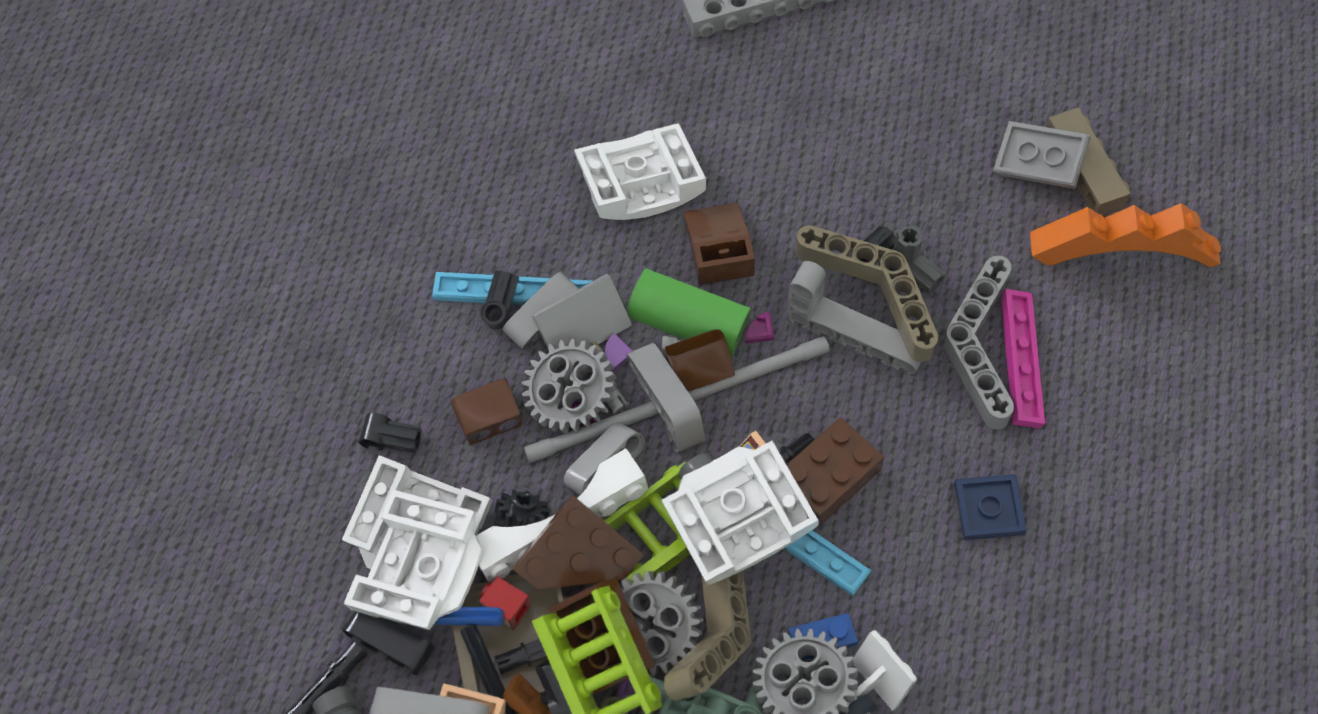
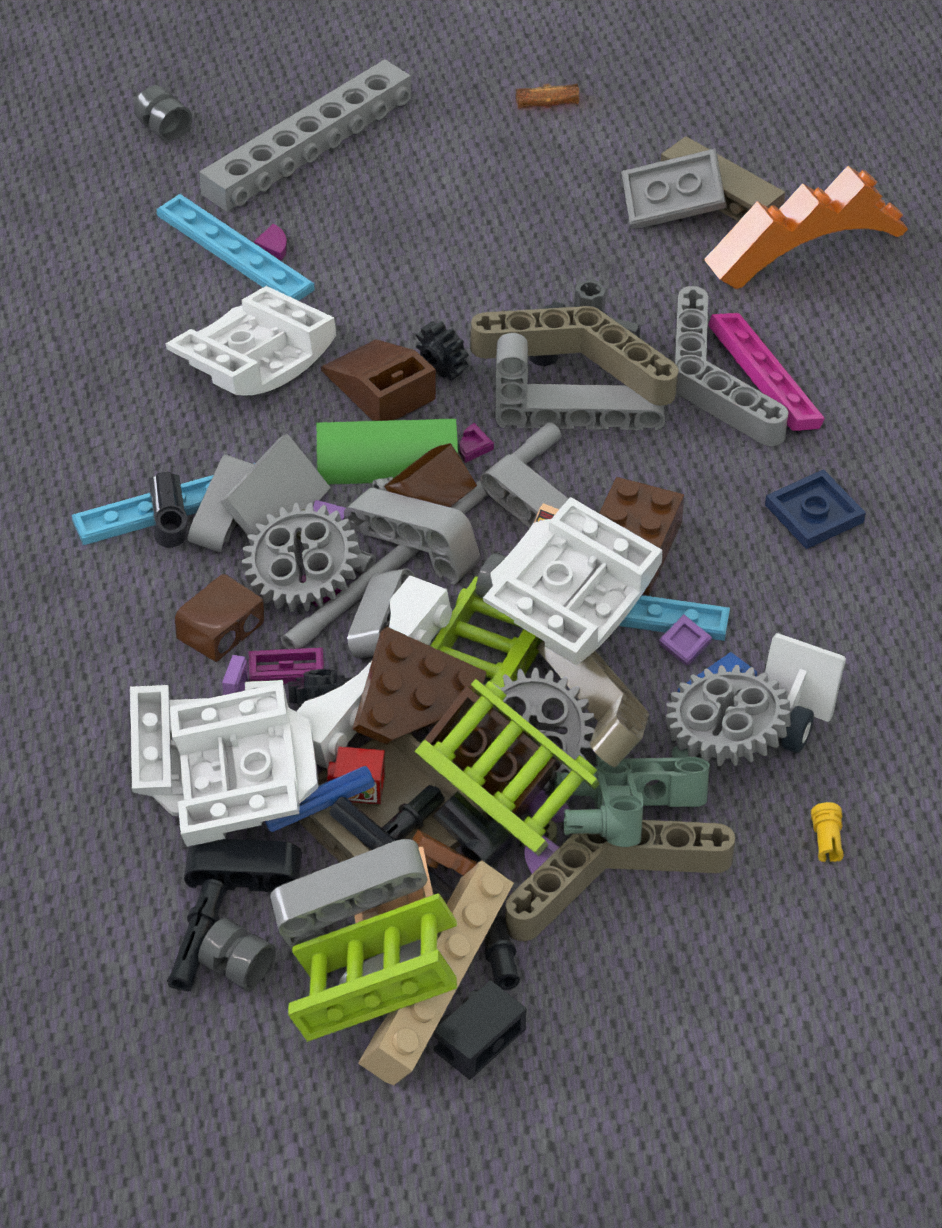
camera: 30 degrees left, 15 degrees down
black piece [358,413,422,453] -> none
none -> medium azure tile [156,194,315,301]
none -> medium lavender tile [222,655,248,695]
none -> magenta tile [249,647,324,684]
none -> magenta tile [254,224,287,261]
none -> black gear [415,321,469,380]
none -> light grey beam [480,454,568,528]
none -> clear orange pin [515,83,580,108]
none -> medium lavender tile [659,614,712,666]

